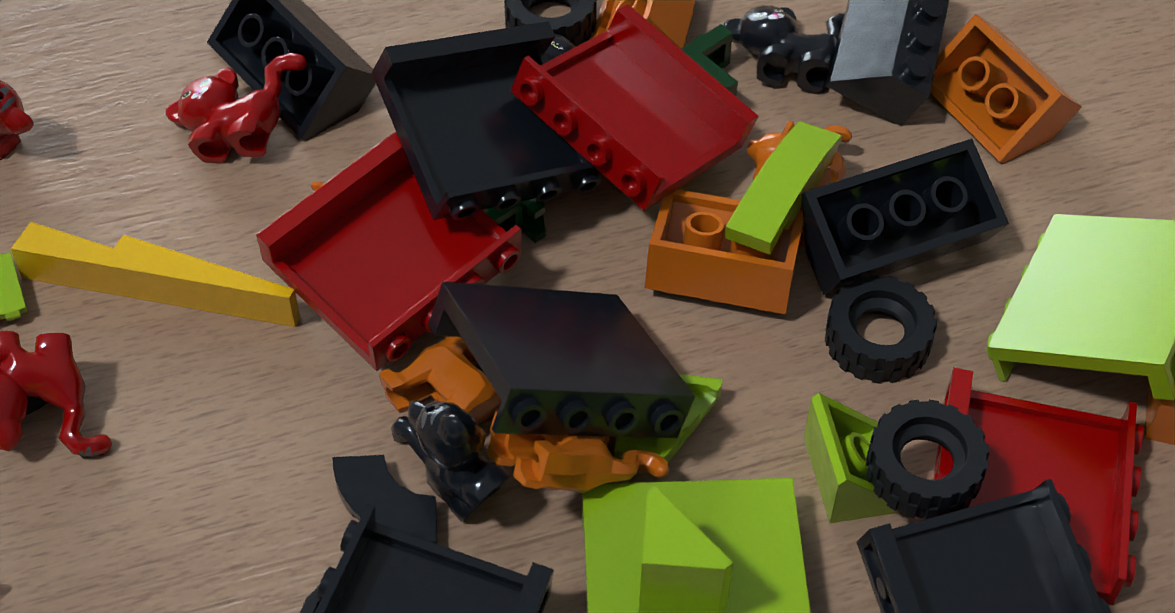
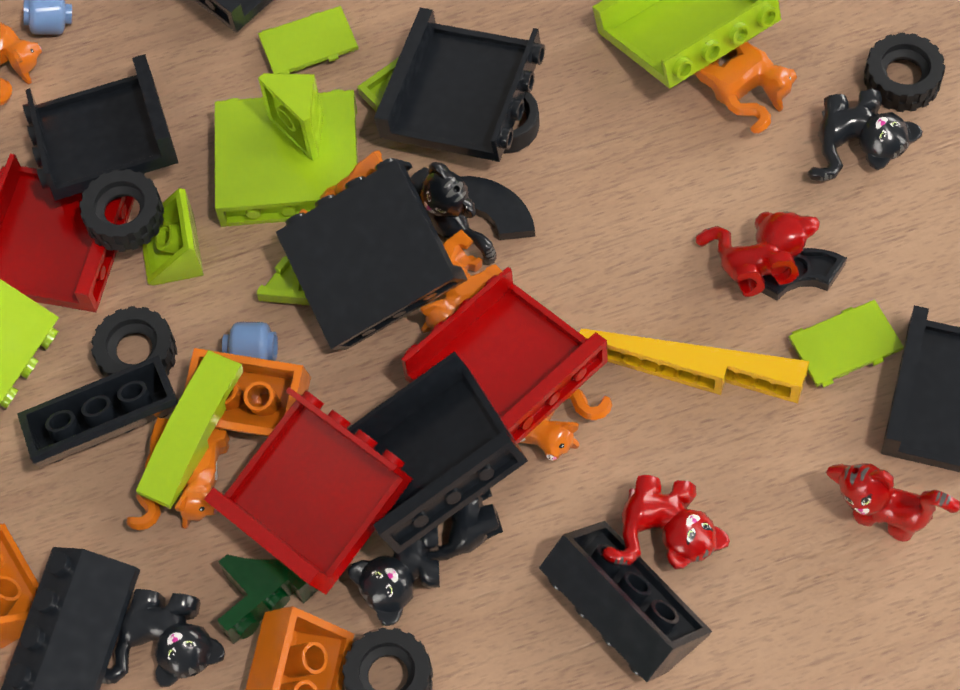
camera: 175 degrees left, 10 degrees up
none -> medium blue head [222,322,278,361]

